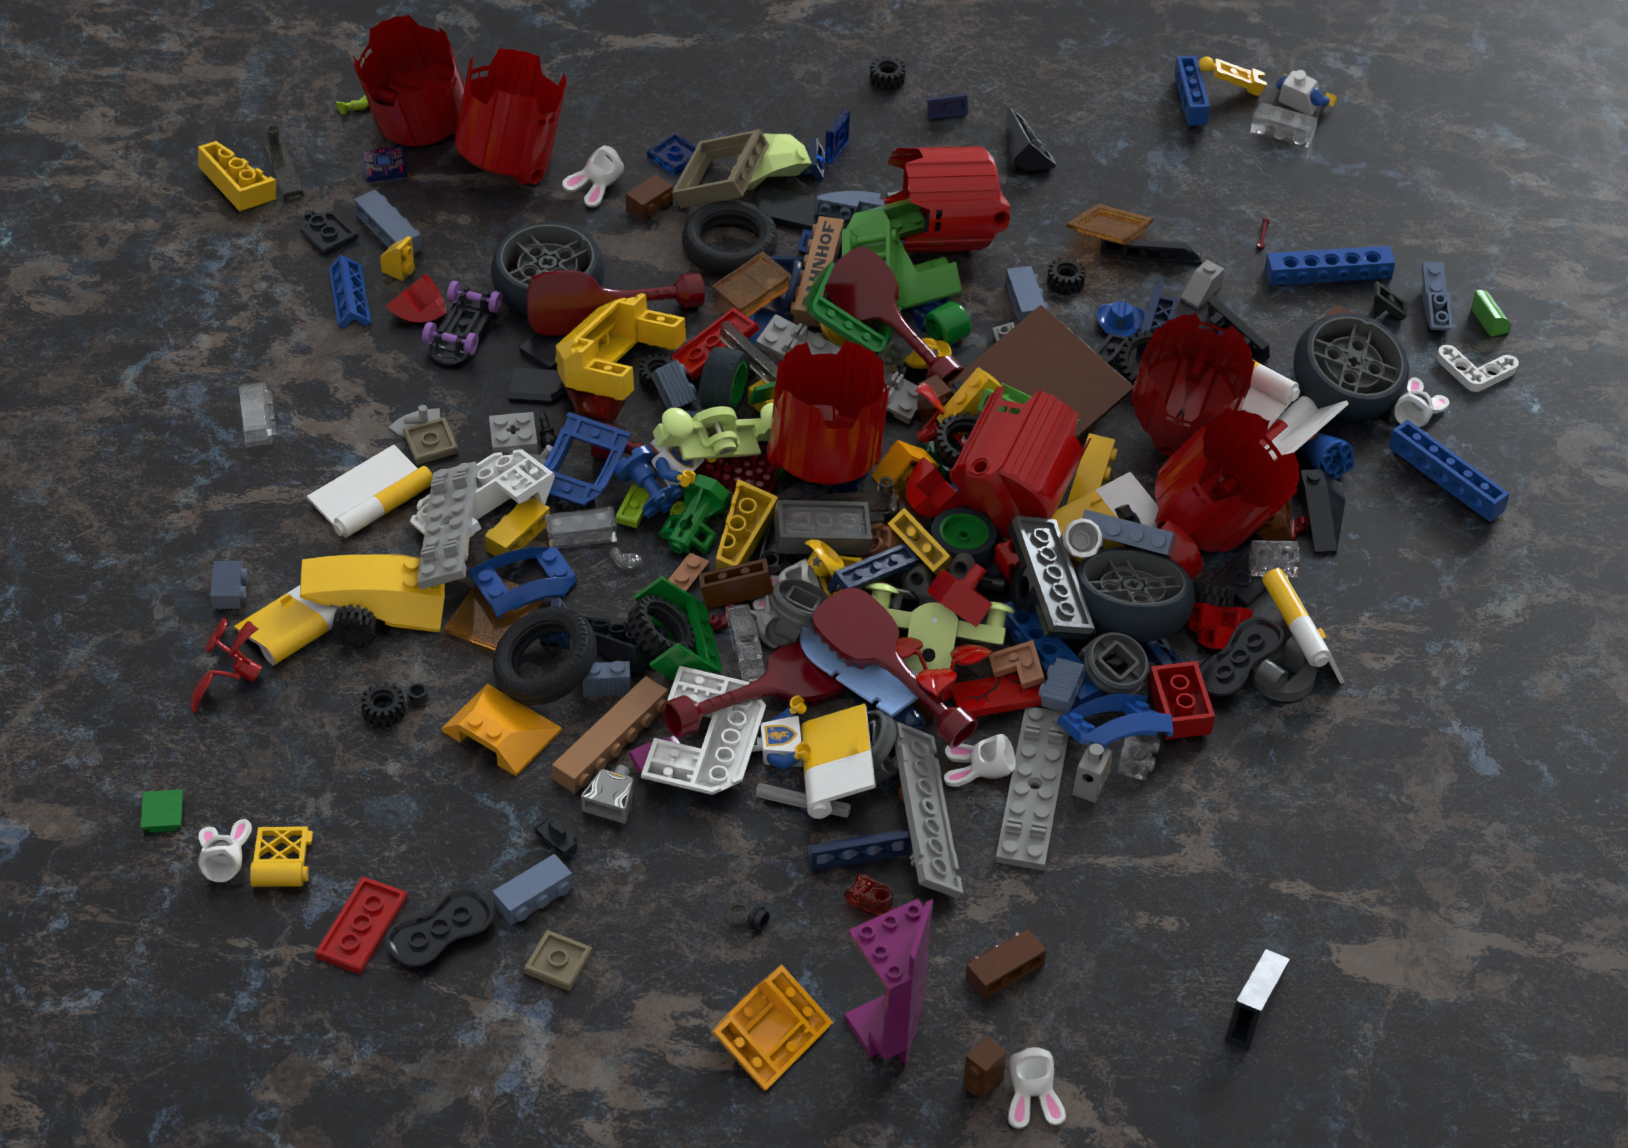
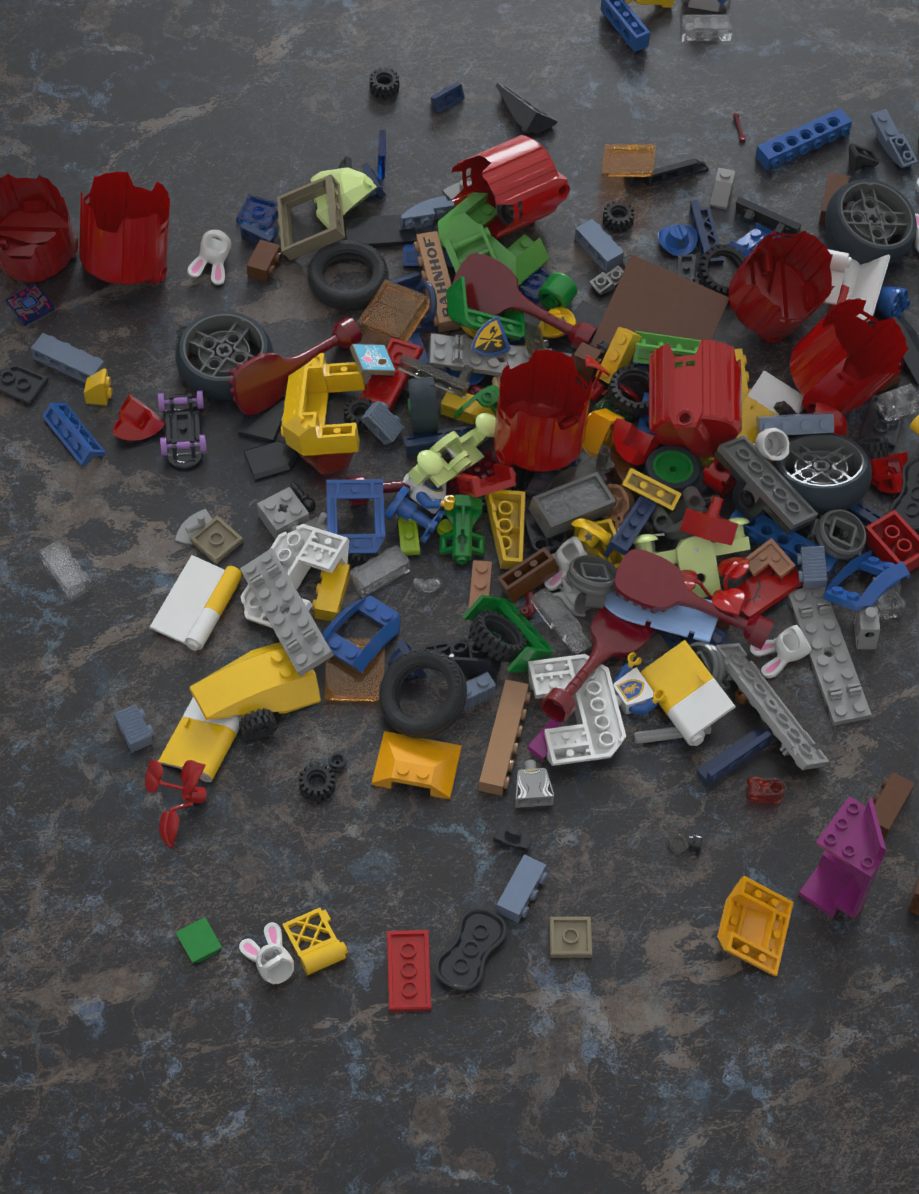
camera: 25 degrees left, 10 degrees up
none -> dark blue tile [240,222,277,246]
none -> tile [350,344,396,375]
none -> red window [456,463,516,497]
none -> shield [470,316,511,356]

